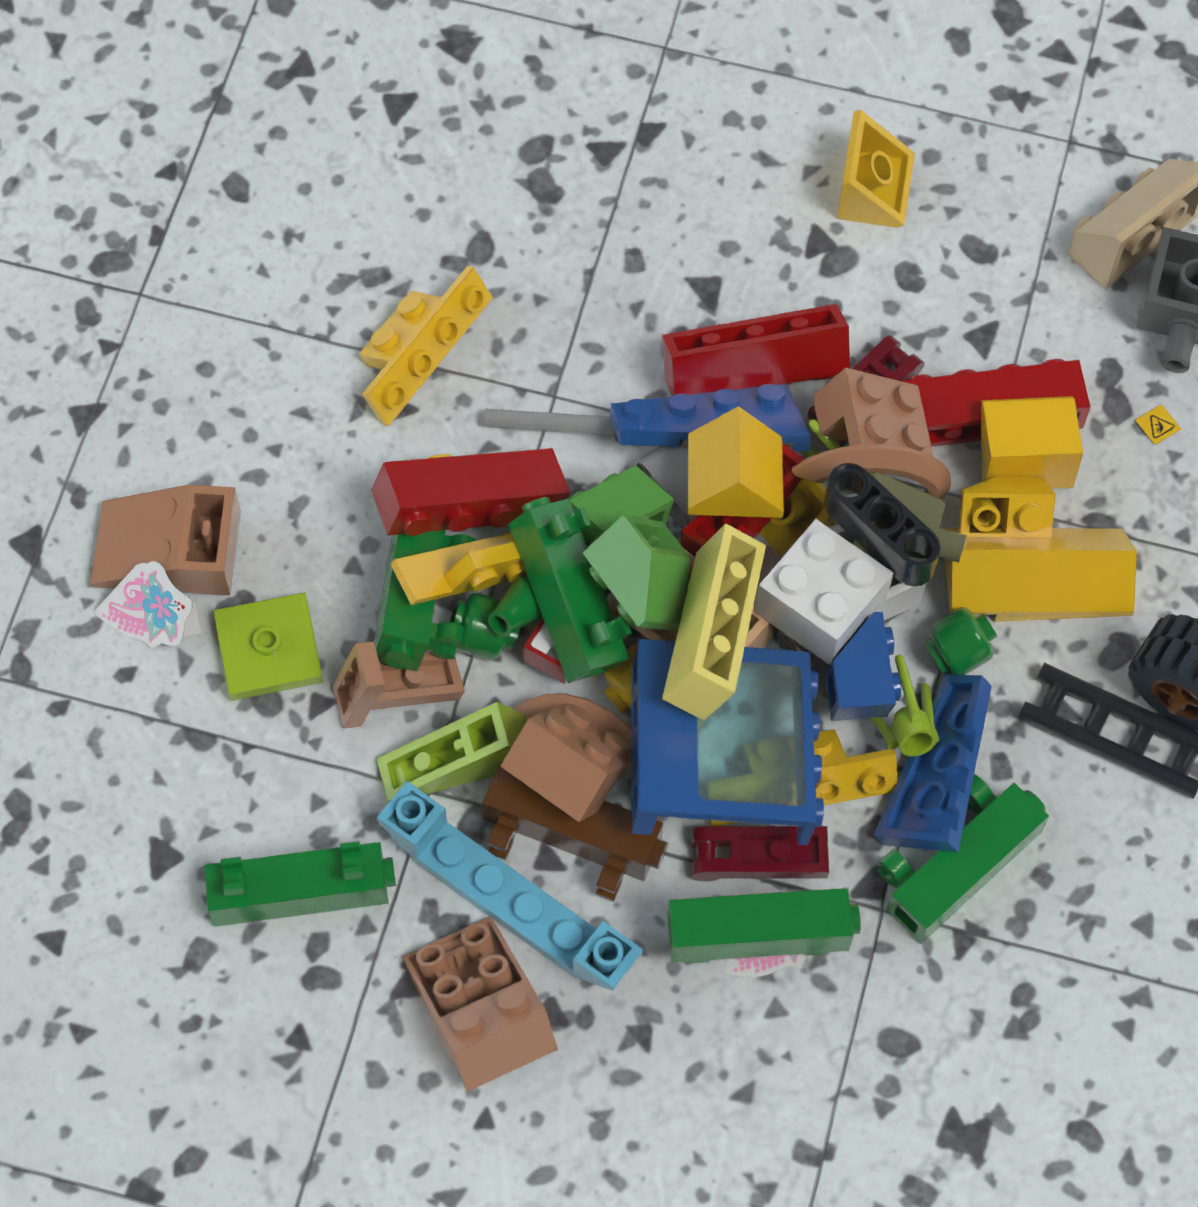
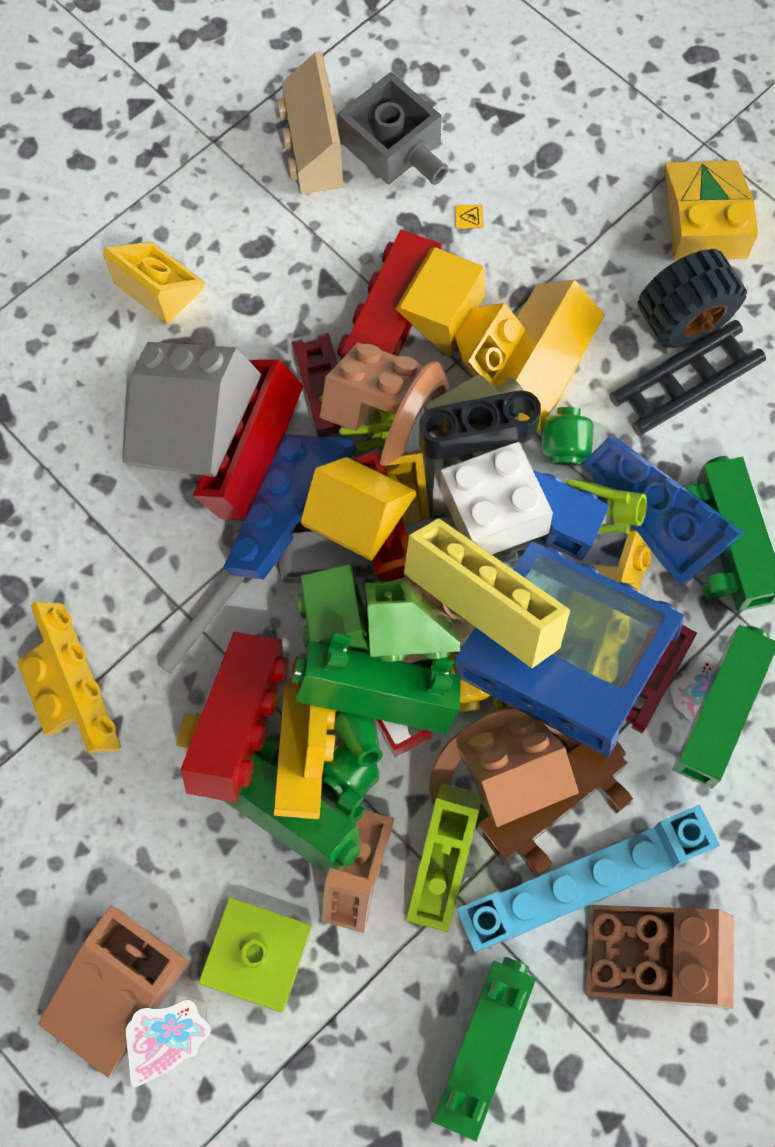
camera: 55 degrees left, 5 degrees up
none -> light grey slope [123,342,262,477]

